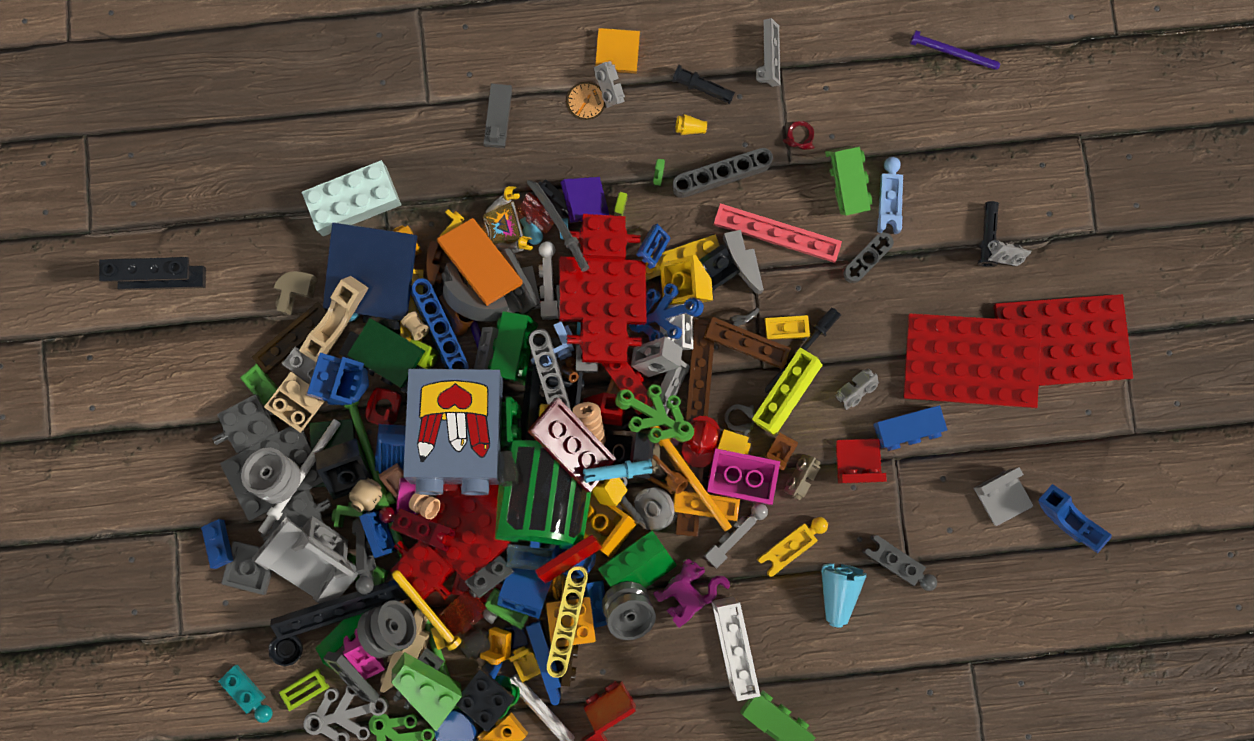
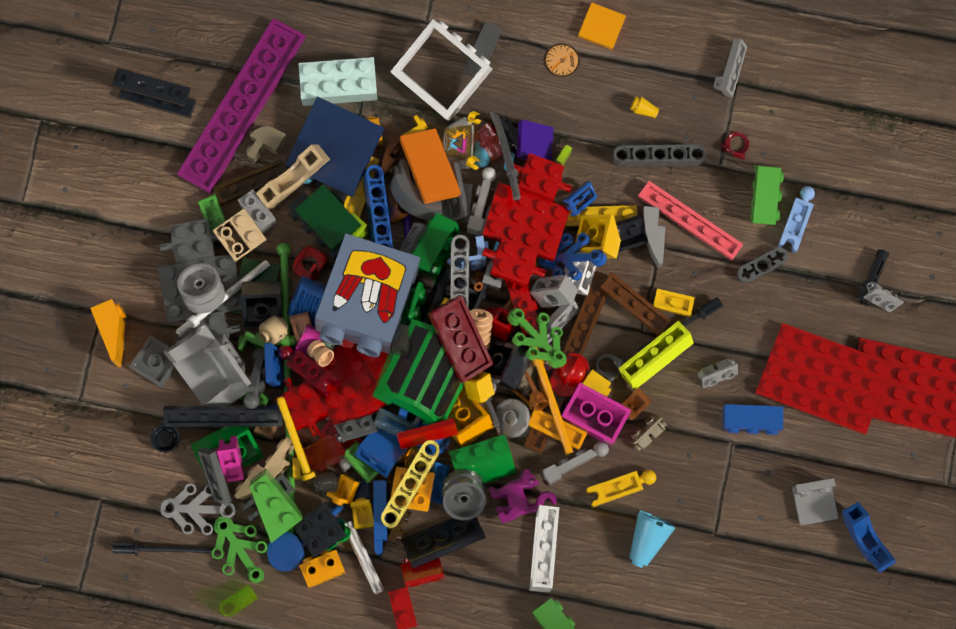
camera: 15 degrees right, 5 degrees down
blue plate [201,519,234,569] -> none
teal plate [218,665,273,723] -> none
lime tile [279,668,329,712] -> none
blue piece [306,353,369,405] -> none
dark grey wheel [357,601,417,658] -> none
tan bush [401,311,429,340] -> none
medium azure pin [583,459,652,483] -> none
light grey hinge [593,61,625,108] -> none
bright green tile [653,159,665,186] -> none
black pin [672,64,735,104] -> none
dark grey piece [729,307,759,327] -> none
red bracket [836,439,887,484] -> none
dark grey plate [862,534,937,591] -> none
dark purple bar [910,30,1000,70] -> none
none -> light orange slope [90,299,126,368]
none -> magenta plate [177,18,306,194]
none -> white window [391,19,493,121]
none -> black tile [401,517,486,568]

